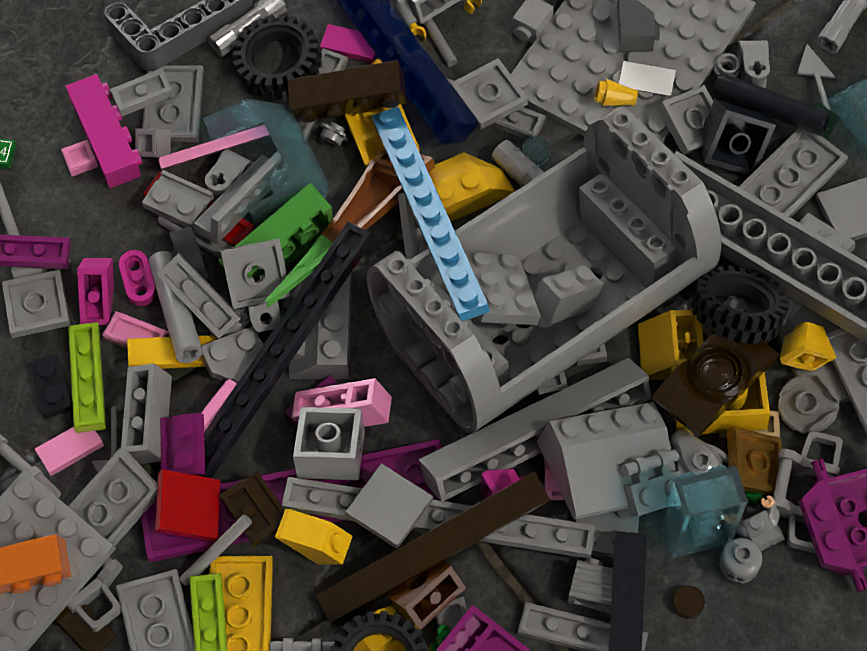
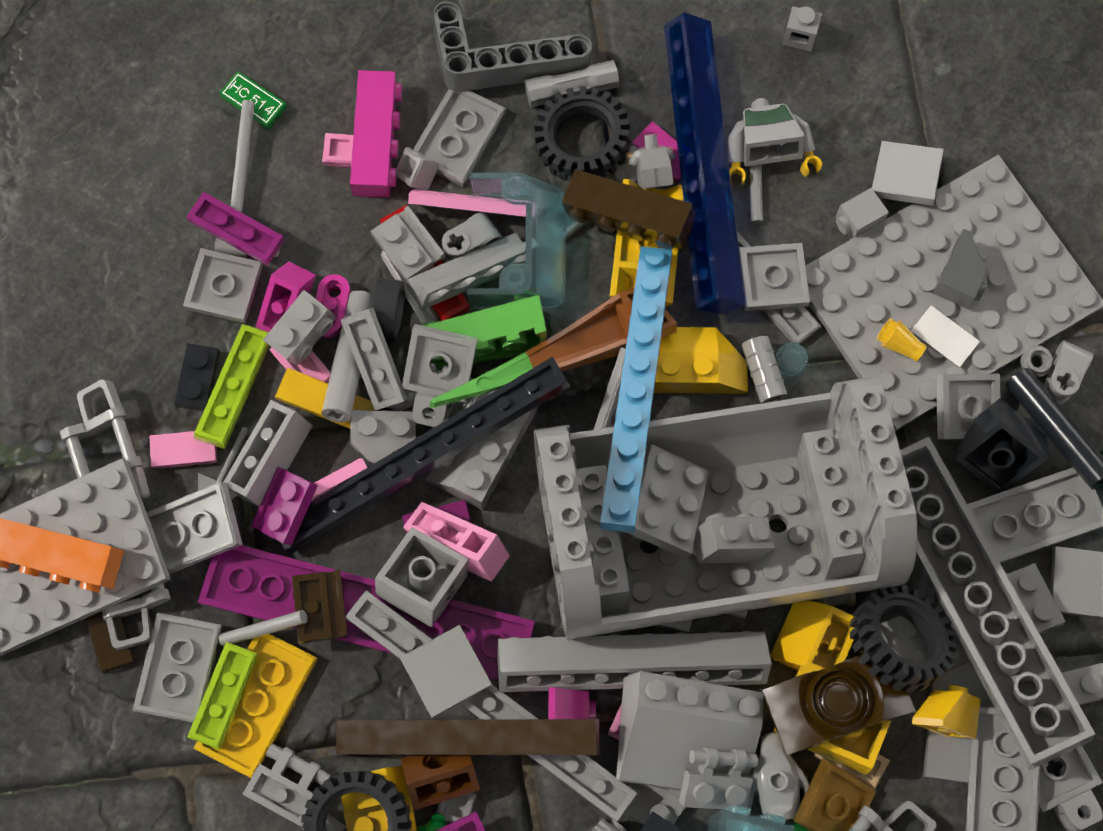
camera: 25 degrees right, 10 degrees up
light grey plate [110,68,174,116] -> none
red tile [155,469,220,542] -> none
yellow slope [275,509,353,565] -> none
light grey plate [320,122,348,146] -> none
light grey tile [778,374,839,434] -> none
none -> light grey brick [263,290,337,366]
none -> light grey piece [626,134,675,189]

